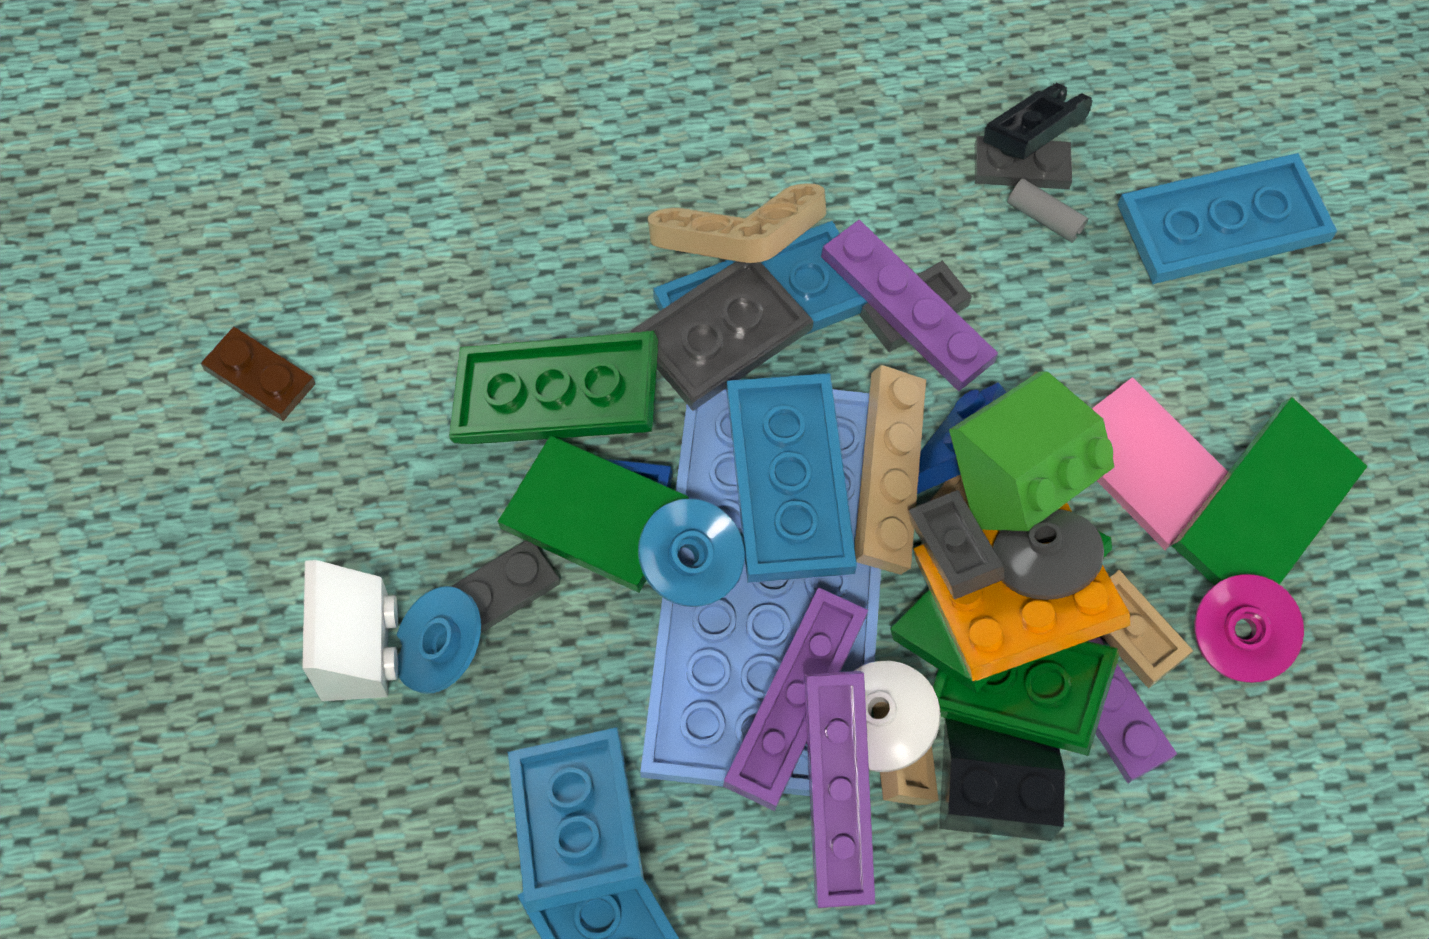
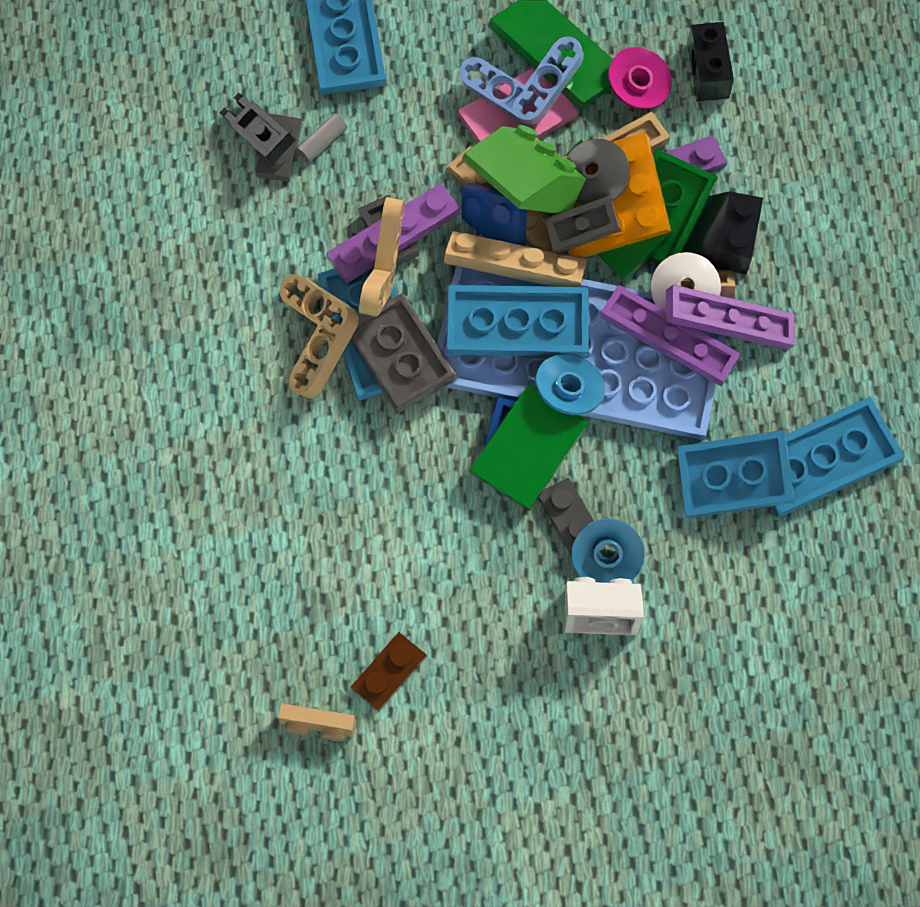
camera: 80 degrees left, 5 degrees up
green tile [449,331,658,444] -> none
none -> tan plate [278,703,356,741]
none -> tan beam [359,197,405,317]
none -> light blue beam [459,37,584,125]
none -> black brick [687,22,734,102]

